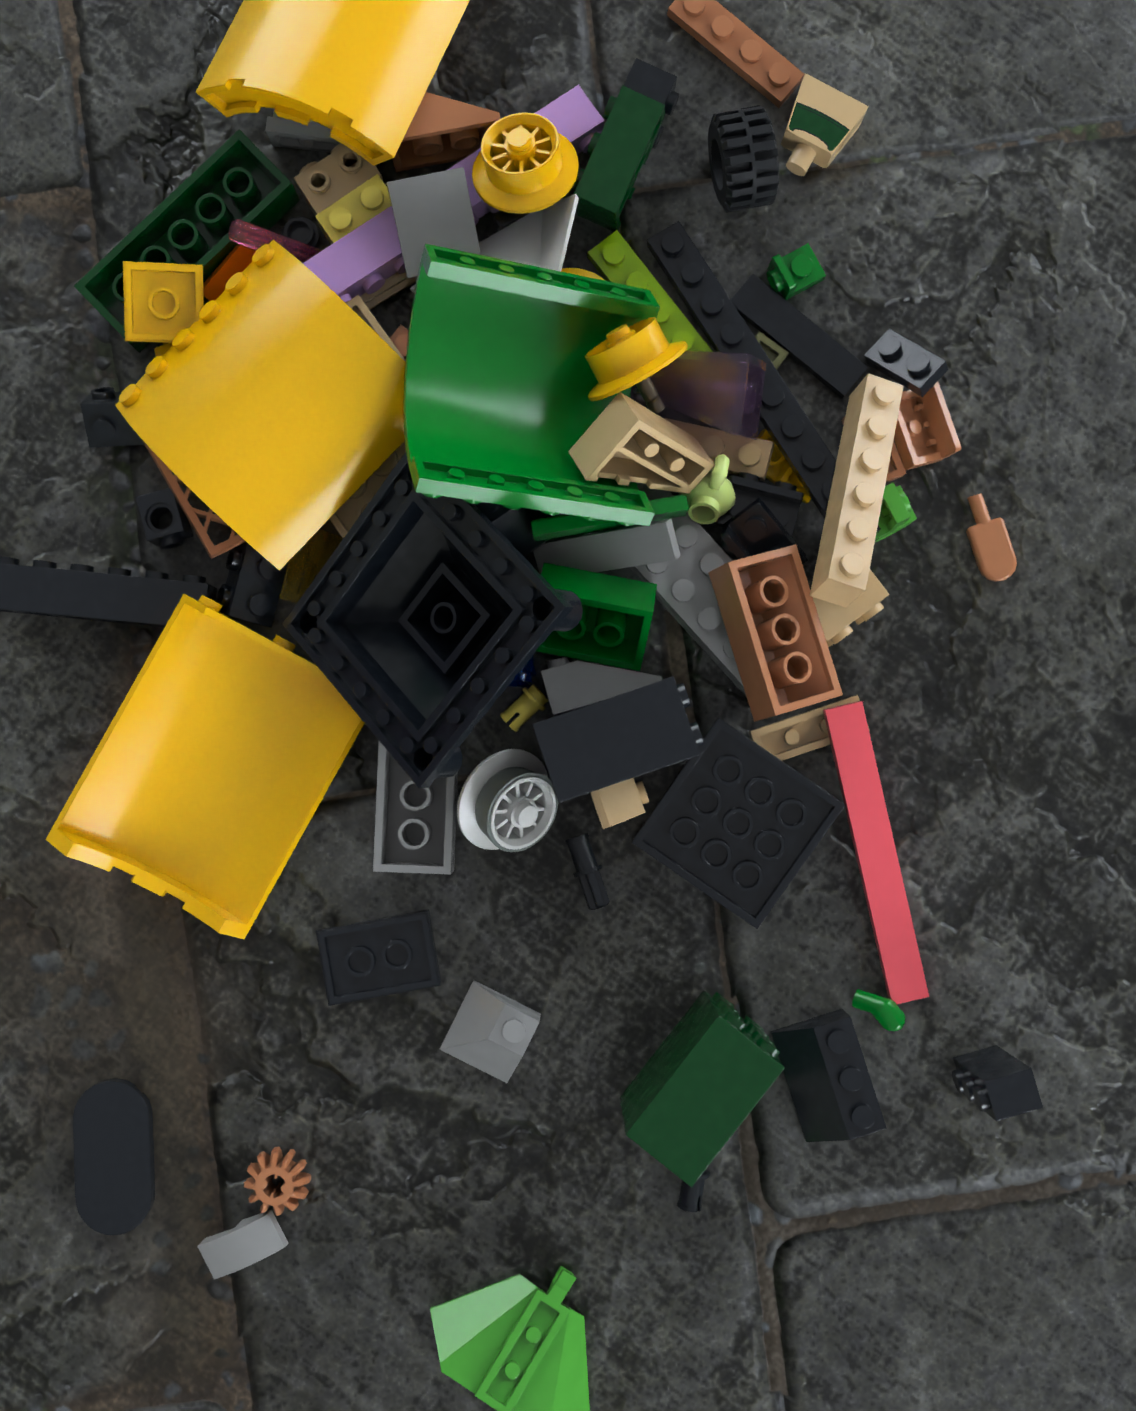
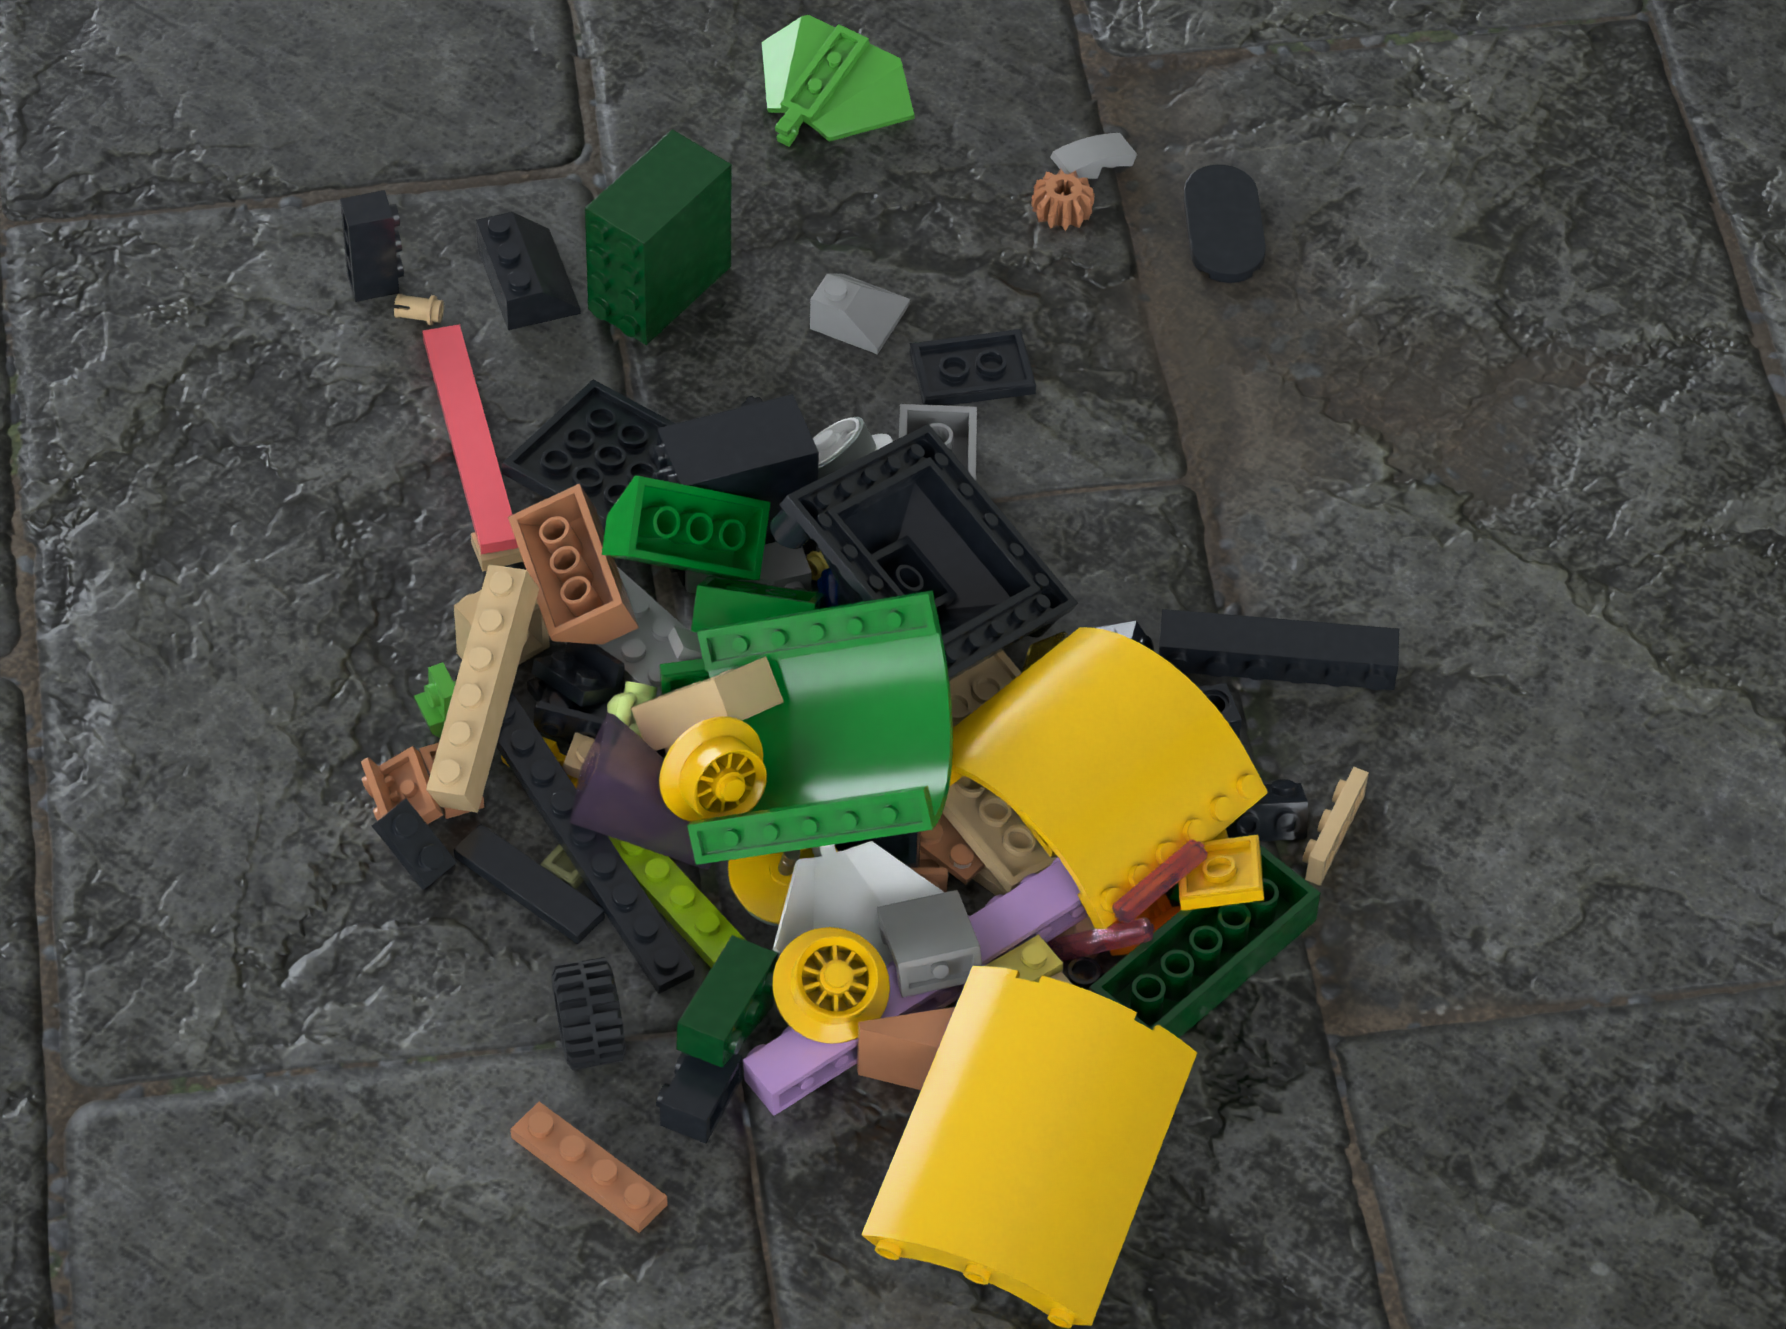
camera: 175 degrees right, 35 degrees down
yellow panel [45,594,364,939] -> none
green bracket [767,243,826,300] -> none
tan torso [781,73,869,176] -> none
green arm [852,989,905,1032] -> none
nougat piece [966,493,1017,582] -> none
none -> tan pin [394,294,444,326]
none -> green slope [602,476,771,581]
none -> clear pink axle [1112,840,1207,923]
none -> tan plate [1302,767,1369,885]

